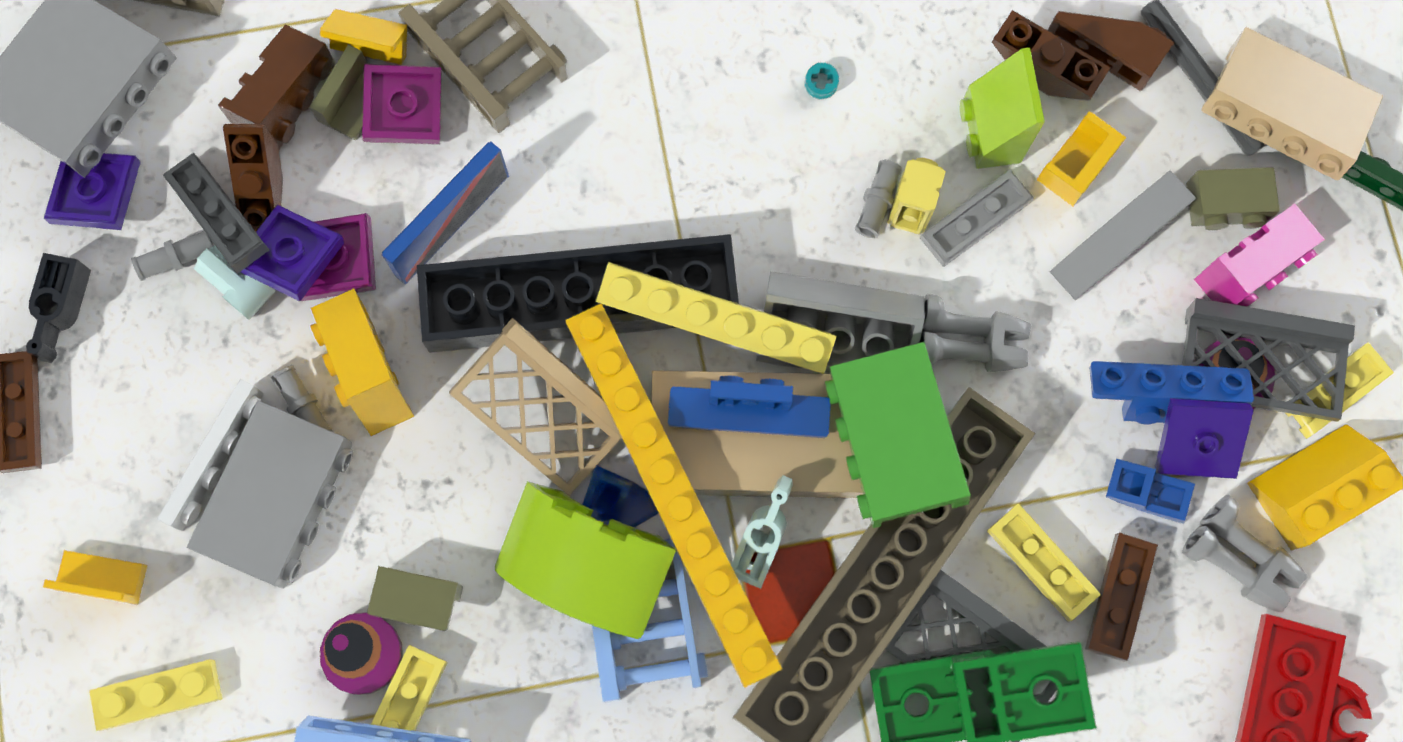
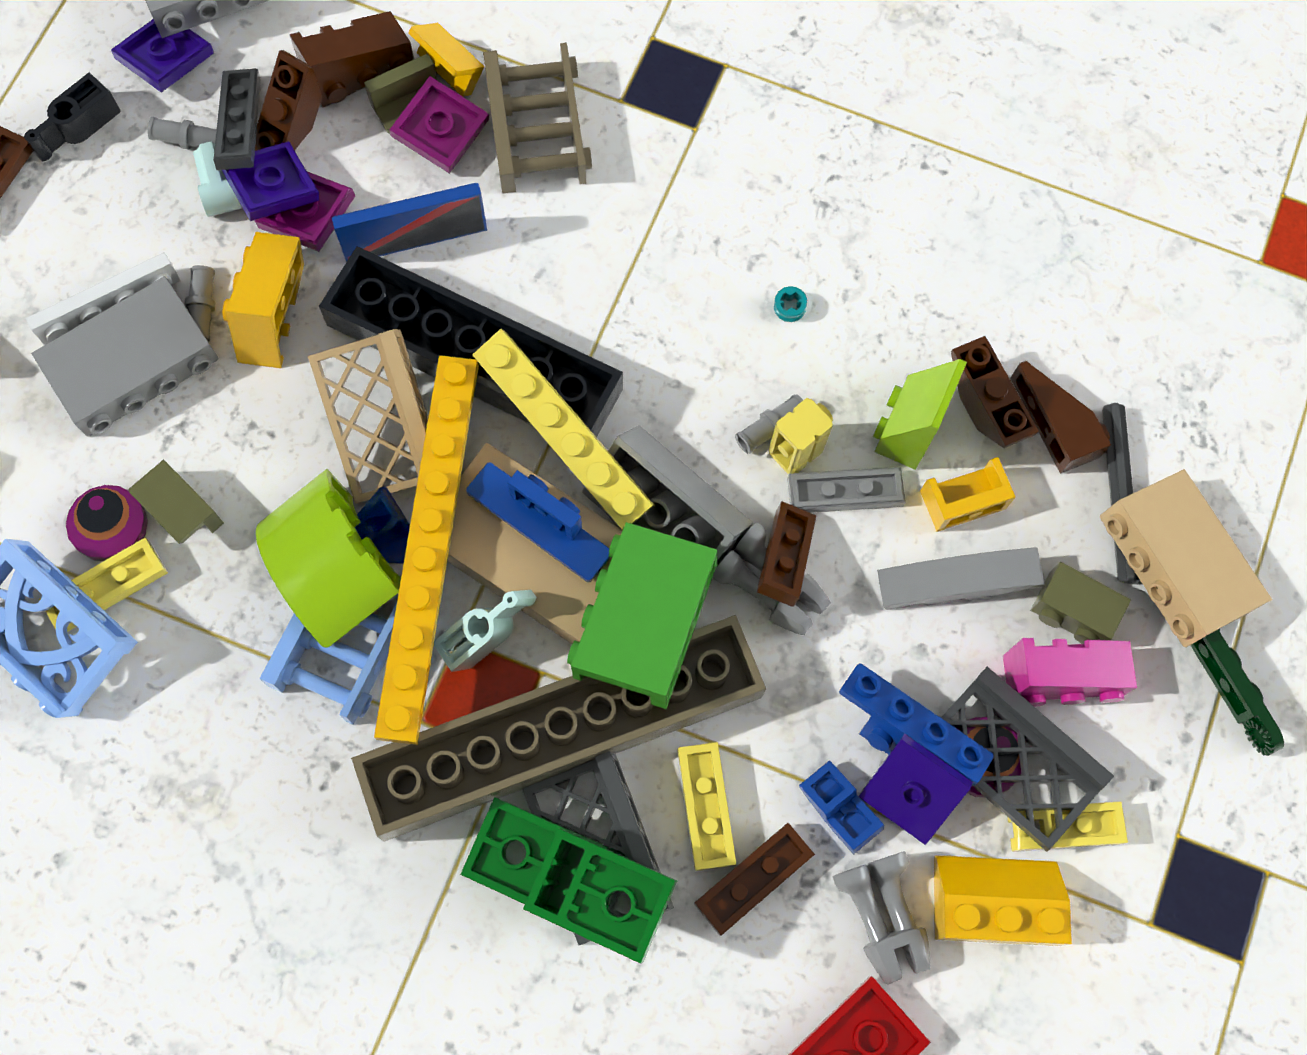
camera: 30 degrees right, 5 degrees down
none -> reddish brown plate [757,501,816,607]

